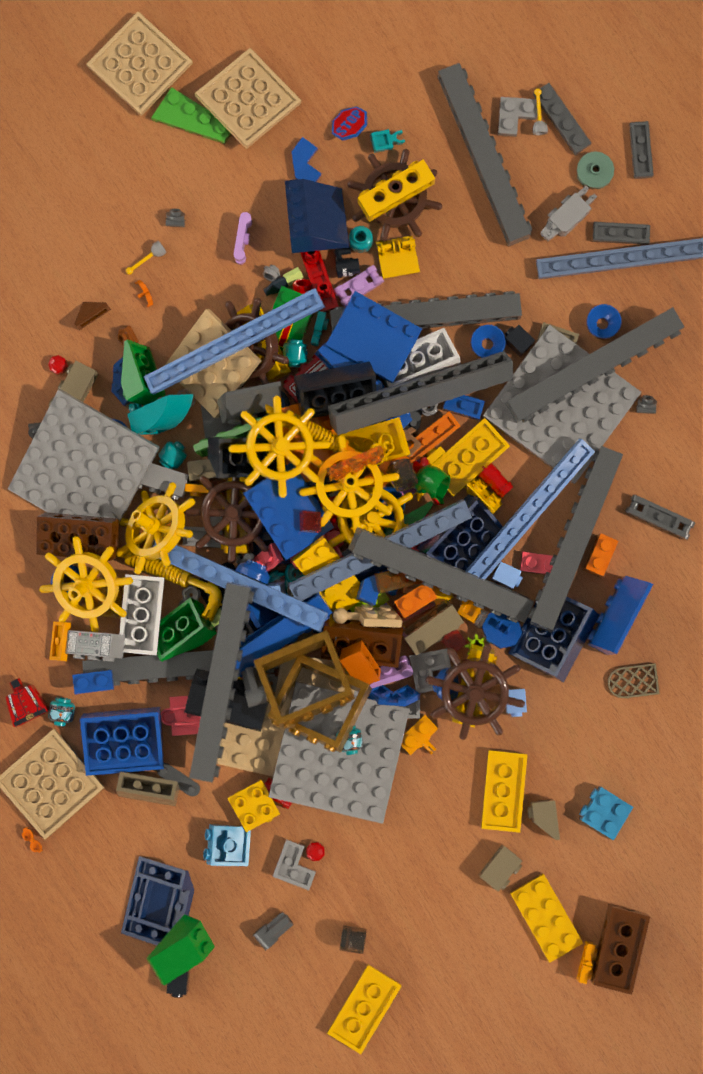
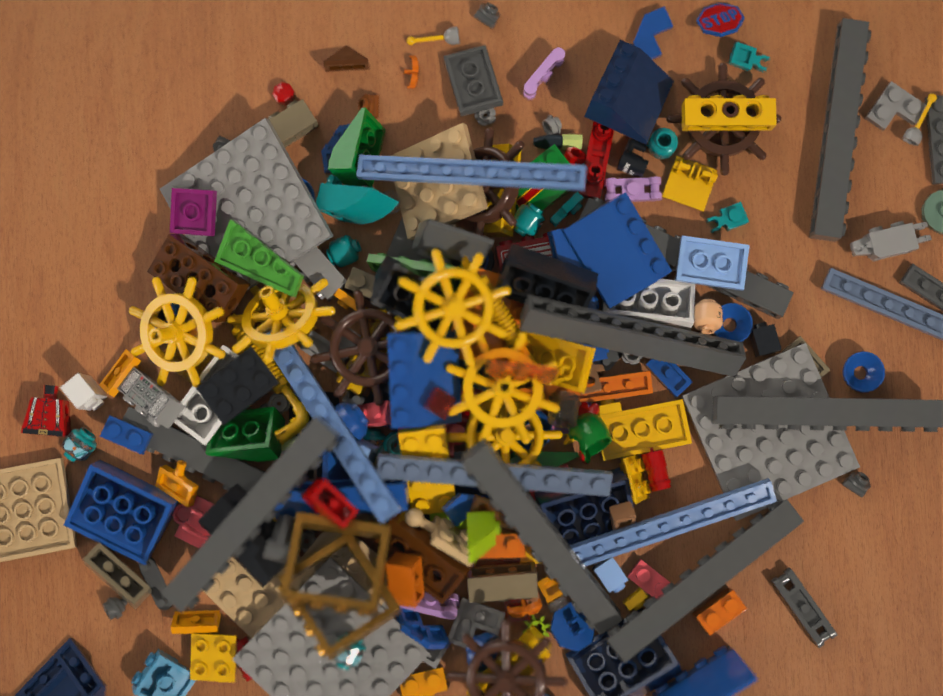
camera: 30 degrees right, 0 degrees up
none -> white brick [60,373,108,411]
none -> dark grey plate [102,597,127,620]
none -> light orange plate [155,460,199,508]
none -> magenta plate [170,188,217,236]
none -> light orange plate [171,610,221,634]
none -> black plate [196,347,280,425]
none -> bright green wing [214,219,304,297]
none -> red slope [301,479,359,529]
none -> dark grey tile [443,45,503,117]
none -> lime slope [467,511,500,563]
none -> light grey plate [474,108,496,126]
none -> orange piece [507,598,542,618]
none -> medium nougat slope [609,502,636,530]
none -> yellow plate [622,587,648,611]
none -> light blue plate [675,235,750,291]
none -> light nougat head [693,299,723,334]
none -> teal plate [706,202,749,233]

